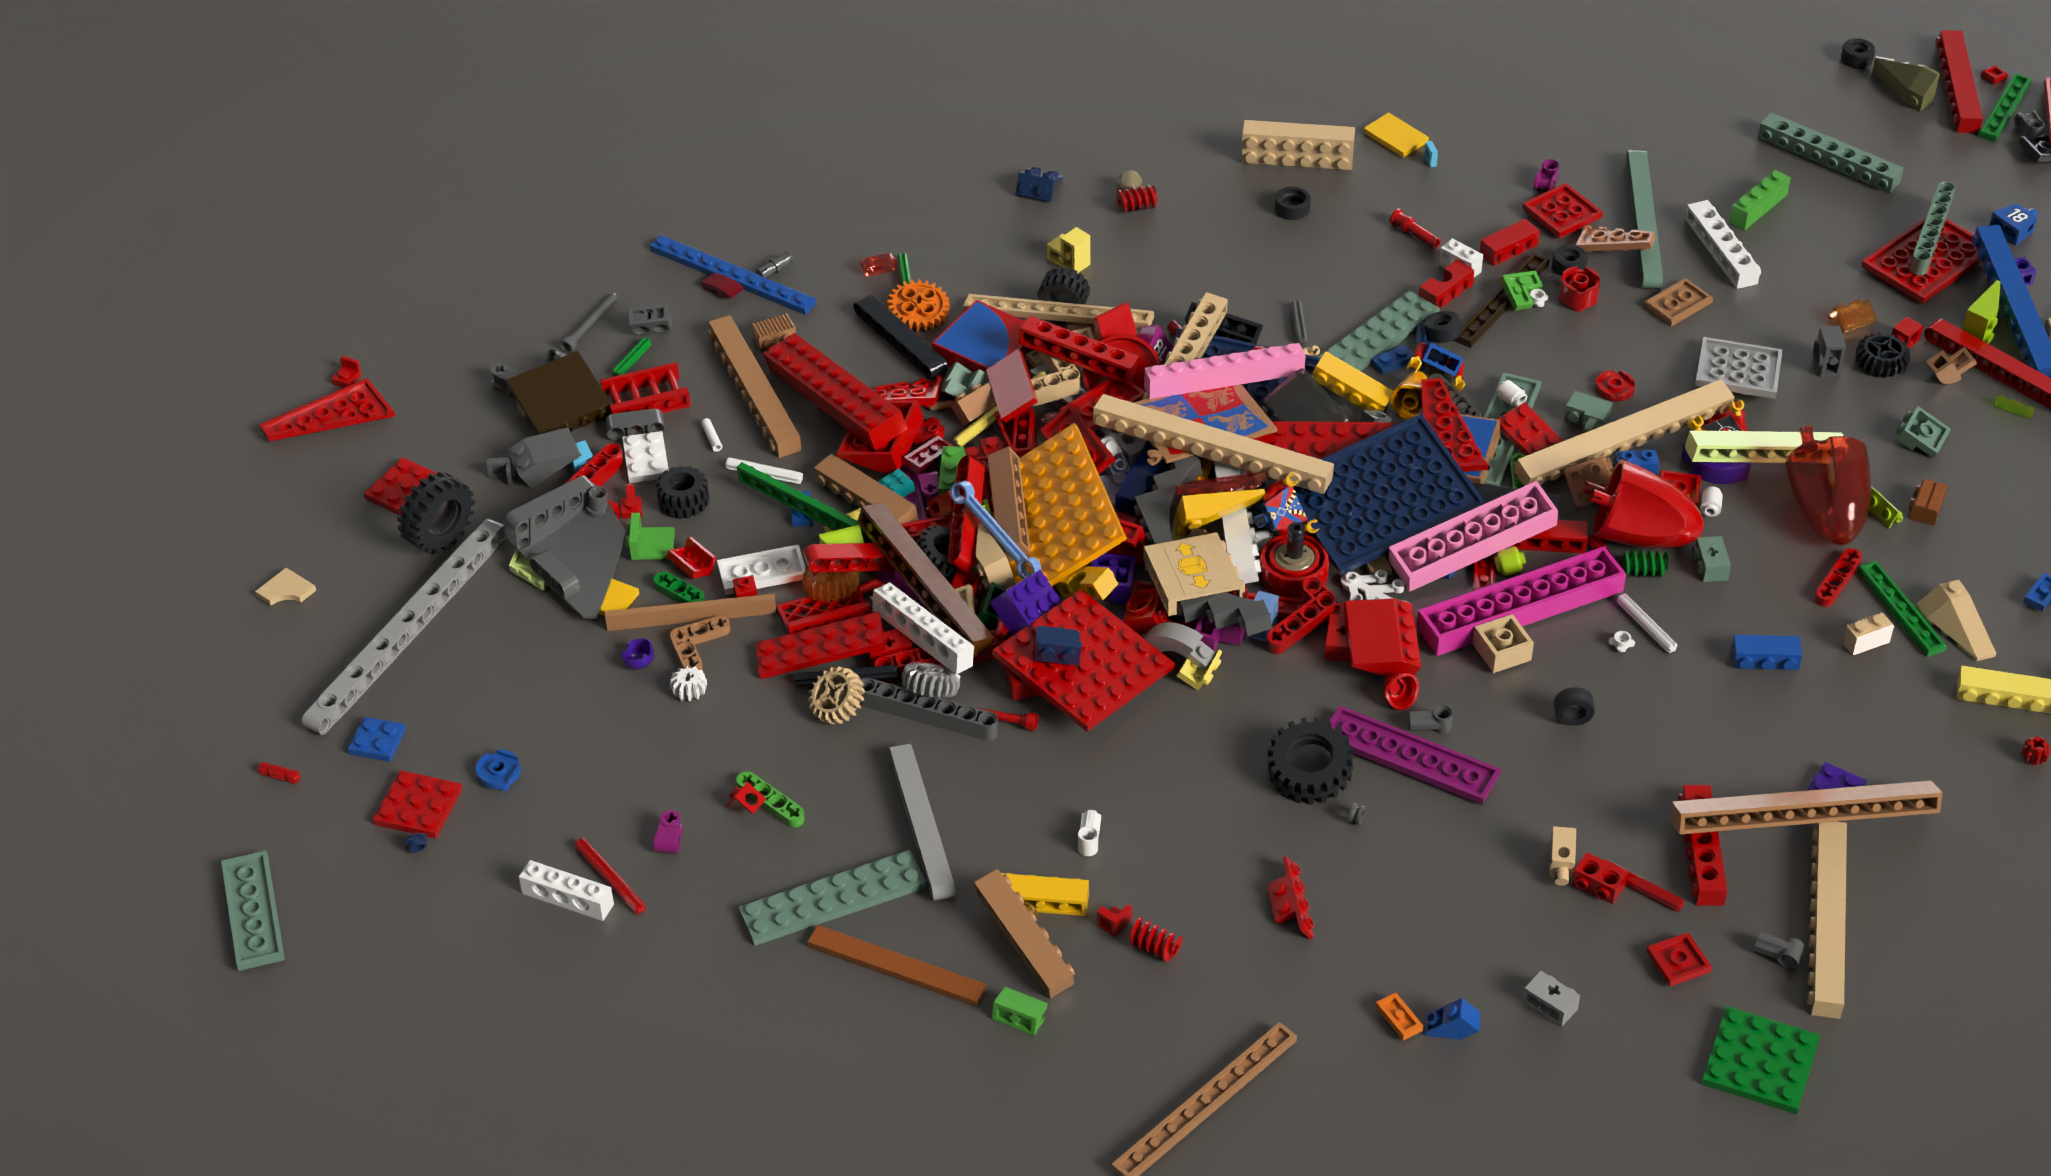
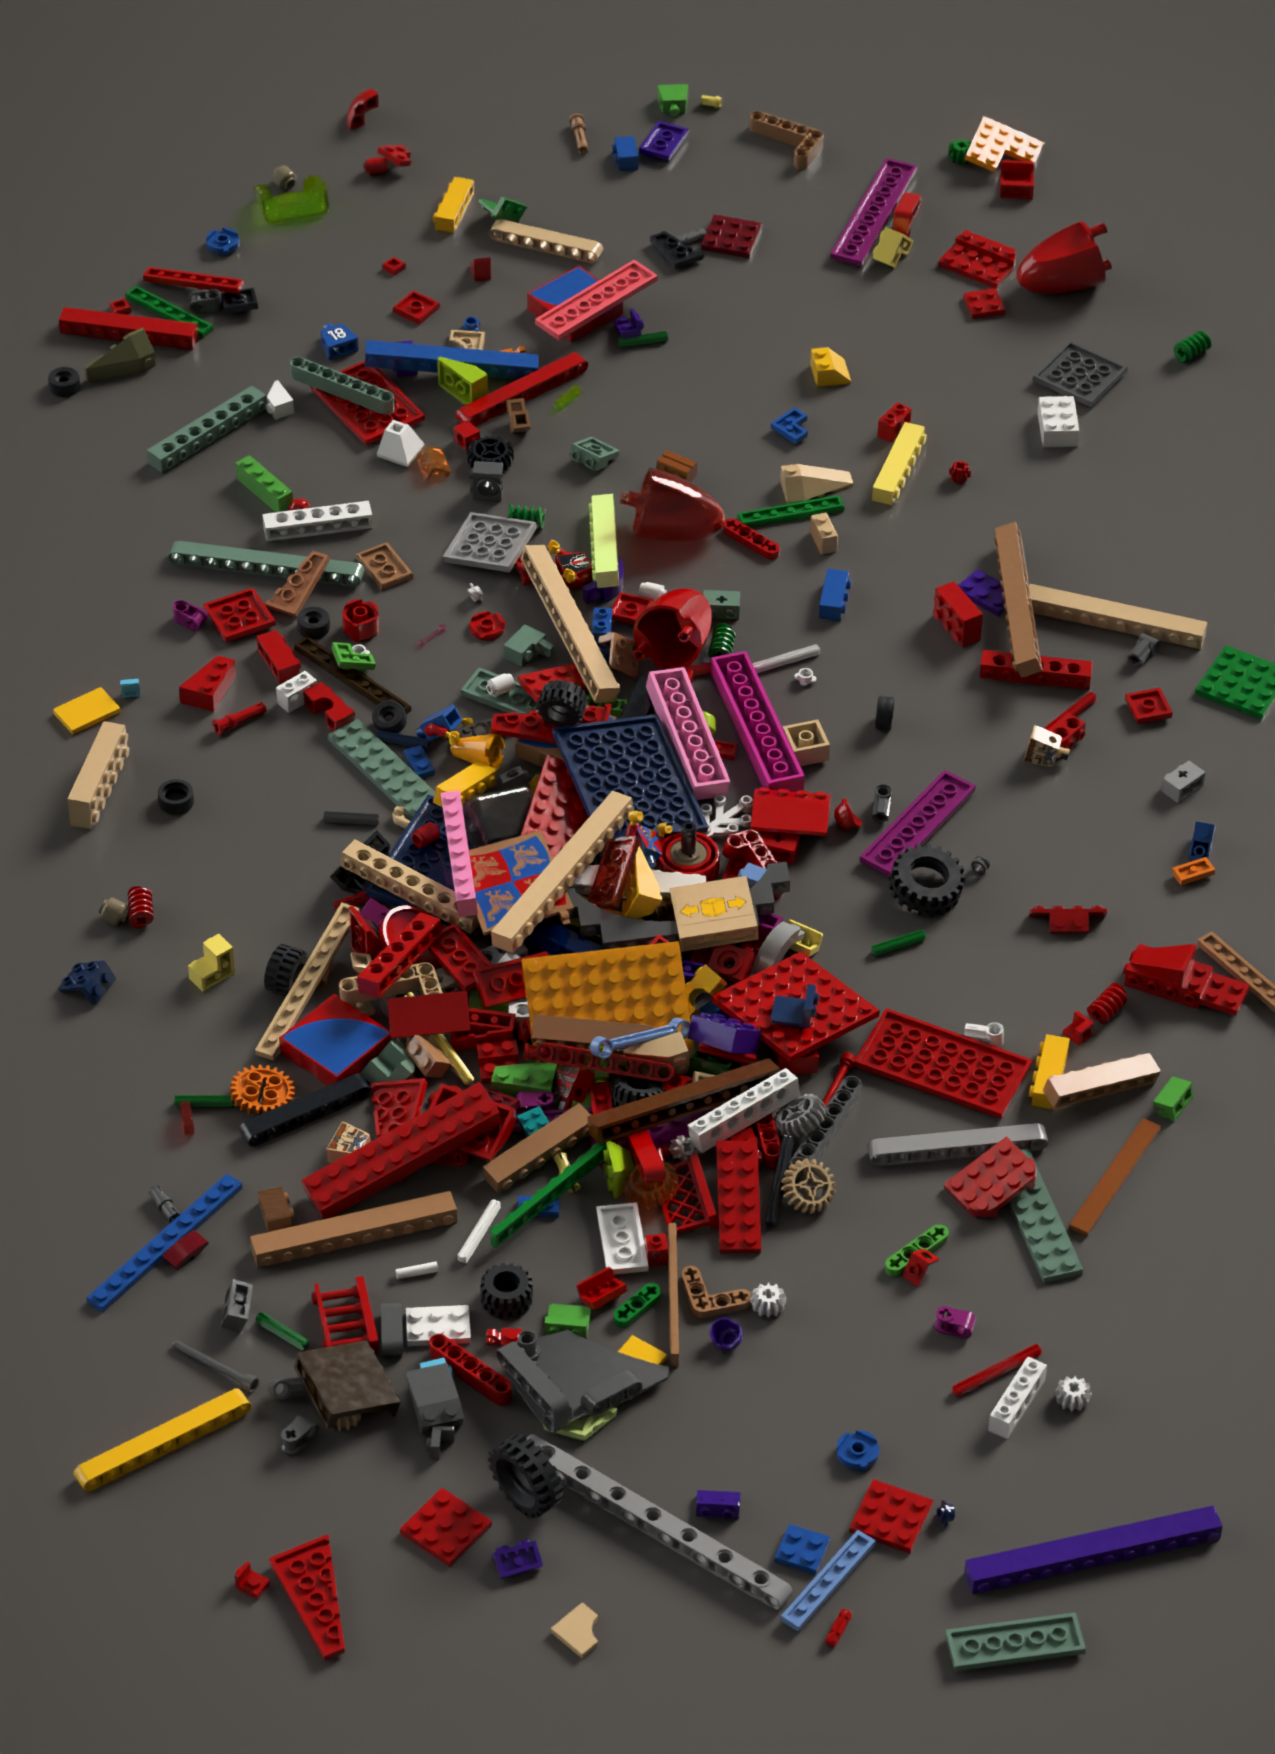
camera: 85 degrees left, 0 degrees up
none -> yellow beam [73,1389,252,1492]
none -> red wedge [179,655,236,712]
none -> white slope [266,380,294,420]
none -> red plate [288,498,310,511]
none -> torso [327,1122,370,1163]
none -> white slope [377,420,425,467]
none -> clear pink hinge [418,624,446,646]
none -> white plate [467,583,483,602]
none -> dark purple bracket [491,1539,543,1579]
none -> green piece [508,504,546,529]
none -> black tyre [537,680,588,727]
none -> dark purple bracket [696,1490,740,1519]
none -> medium blue plate [781,1530,876,1632]
none -> red plate [854,1008,1032,1119]
none -> green axle [871,930,926,956]
none -> red brick [933,581,983,648]
none -> red plate [943,1136,1037,1218]
none -> dark purple brick [964,1505,1223,1594]
none -> white gear [1055,1375,1092,1412]
none -> red wedge [1123,943,1250,1016]

